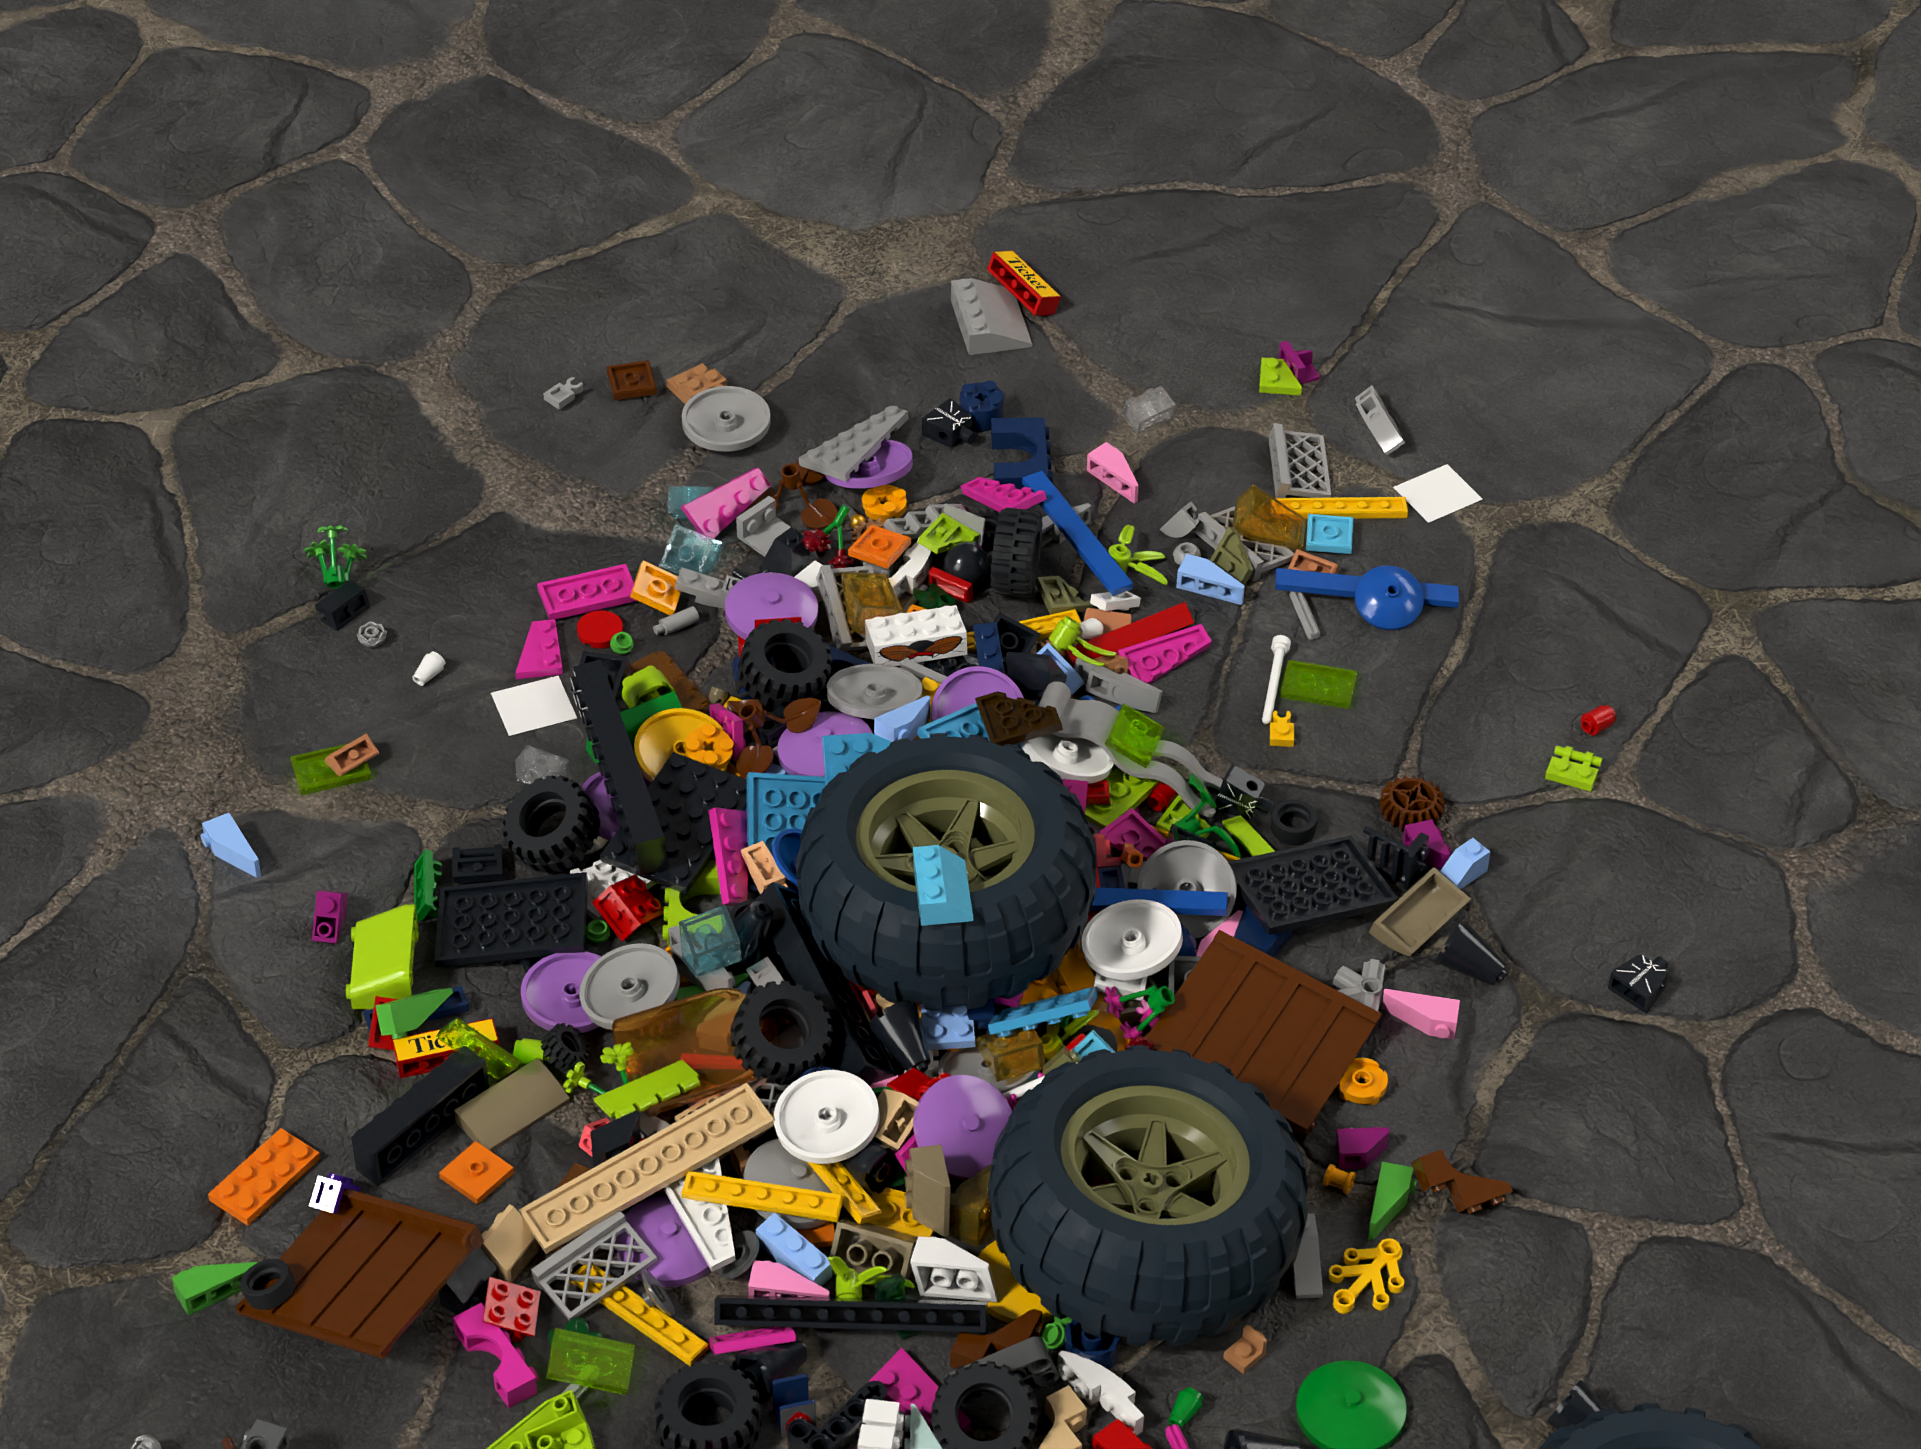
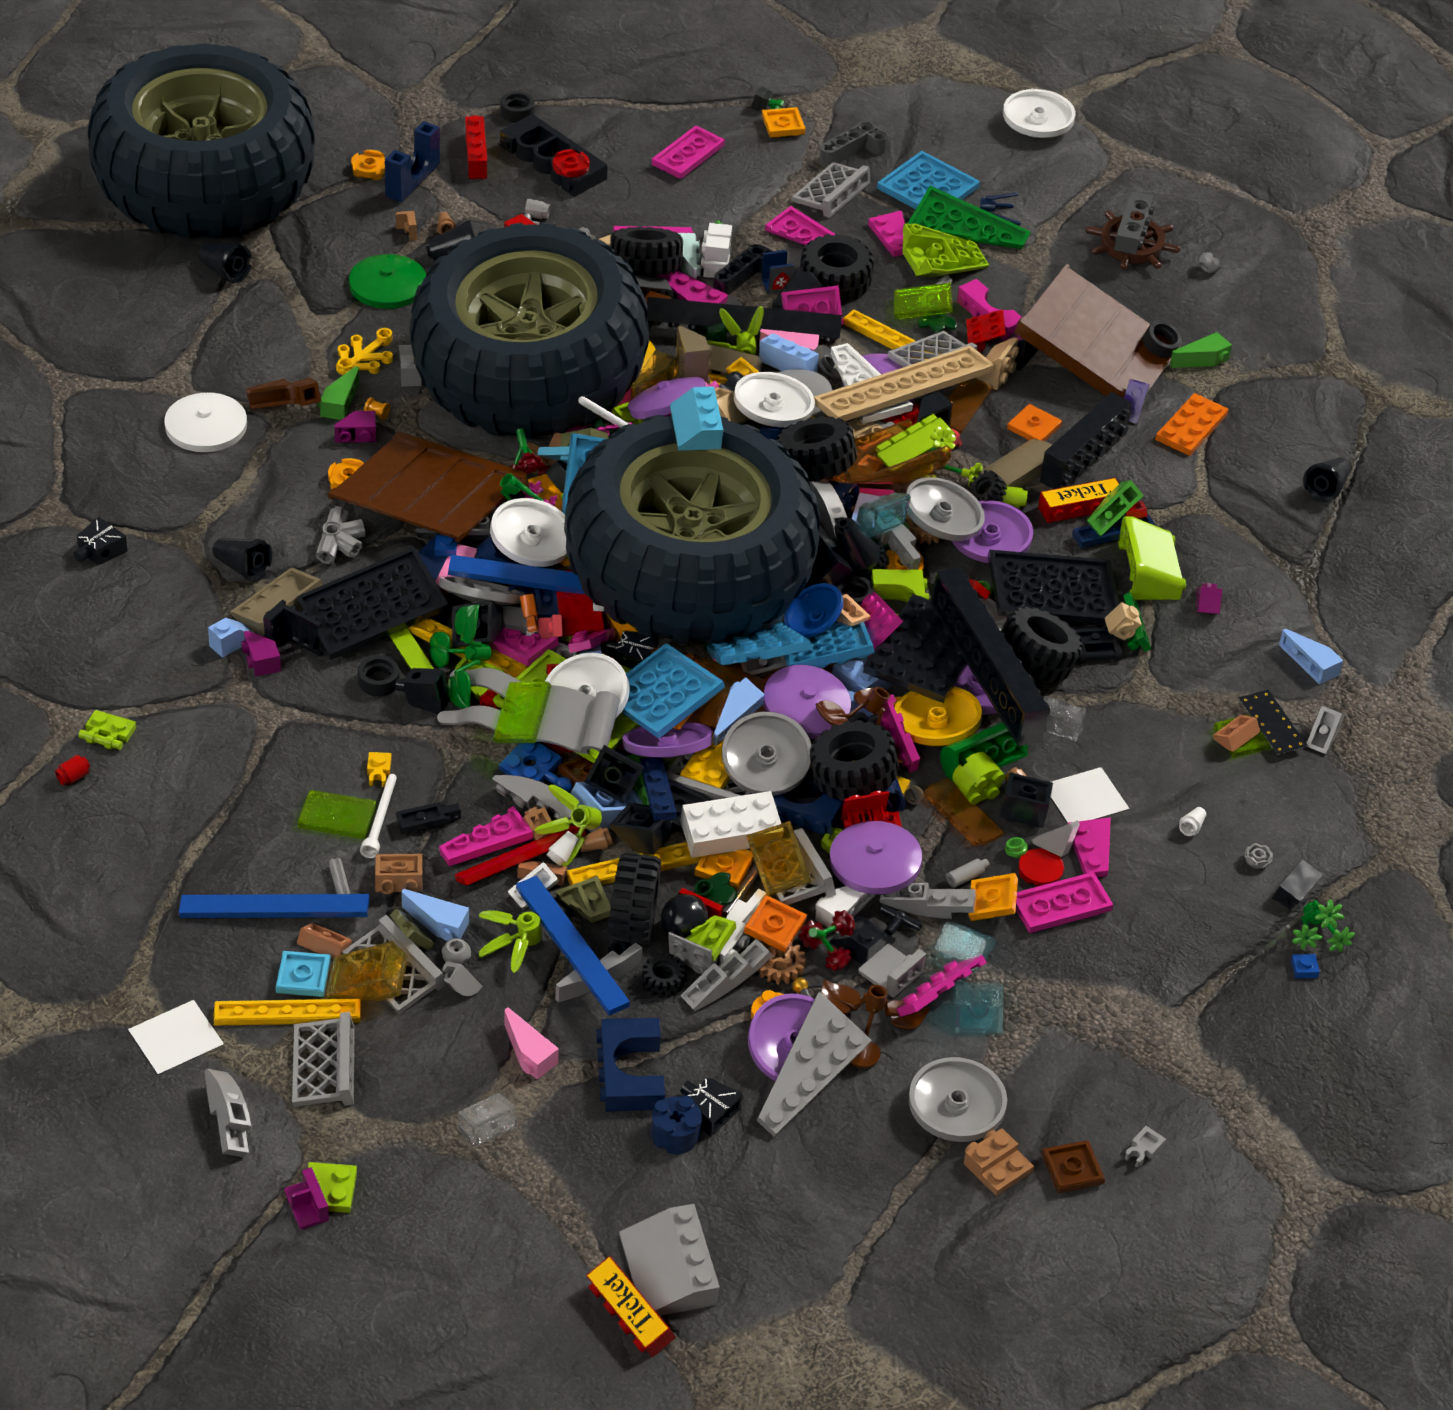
camera: 175 degrees right, 0 degrees up
clear neon green tile [436,1018,521,1079] -> none
dark grey dish [641,1269,676,1316] -> none
yellow tile [681,1171,844,1222] -> none
light orange plate [685,724,734,769] -> none
white slope [910,1236,998,1302] -> none
dark pink wing [961,477,1047,512] -> none
dark brown plate [975,691,1063,746] -> none
blue dish [1355,565,1424,631] -> none
reddish brown gear [1379,775,1445,831] -> none
bright pink slope [1382,989,1460,1039] -> none
none -> white dish [165,393,247,452]
none -> medium nougat plate [375,854,422,894]
none -> black hinge [396,802,461,834]
none -> light grey slope [1031,820,1080,857]
none -> tan brick [1105,602,1142,640]
none -> black sticker [1238,690,1308,755]
none -> blue plate [1291,954,1320,978]
none -> black cone [1303,457,1351,503]
none -> light grey slope [1306,706,1345,754]

